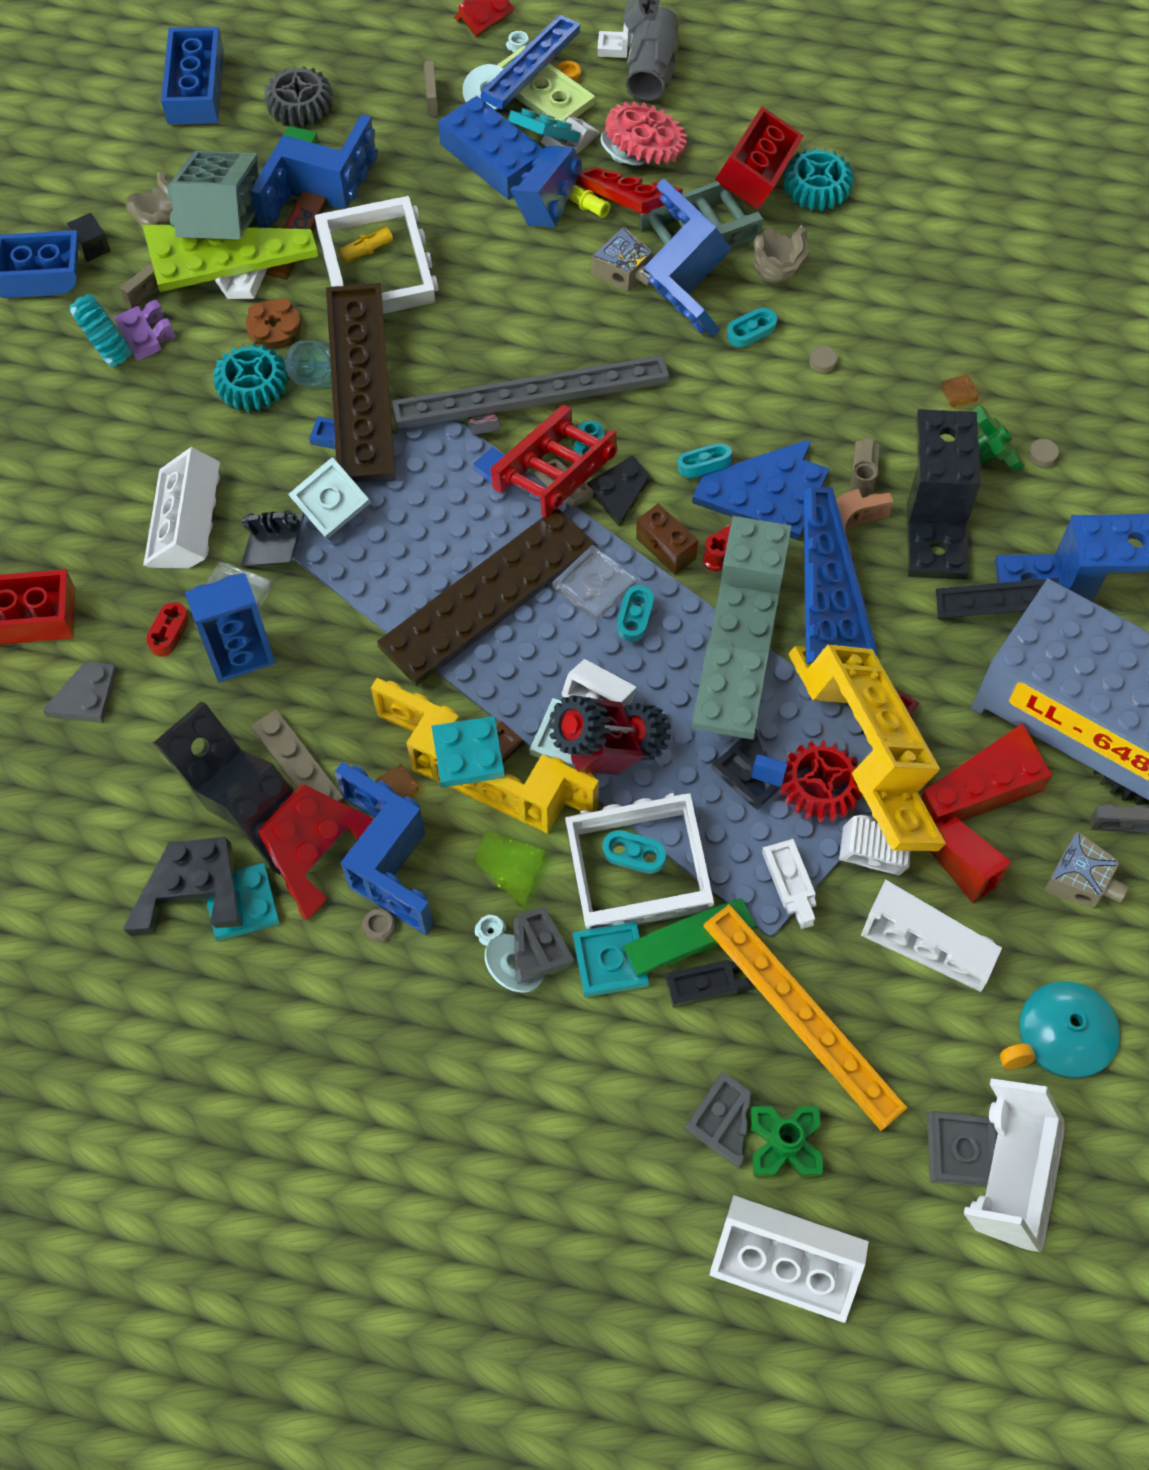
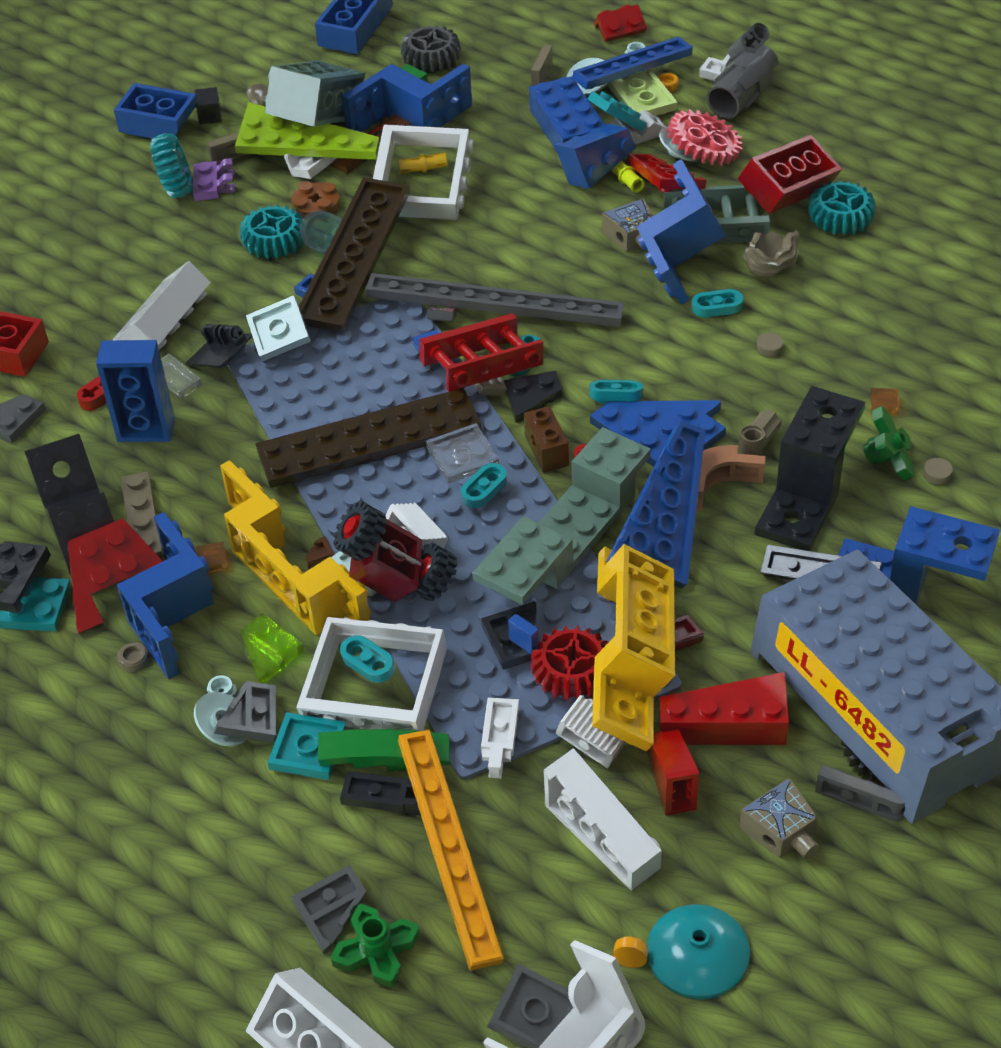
camera: 25 degrees right, 15 degrees down
teal plate [432,716,505,788] -> none

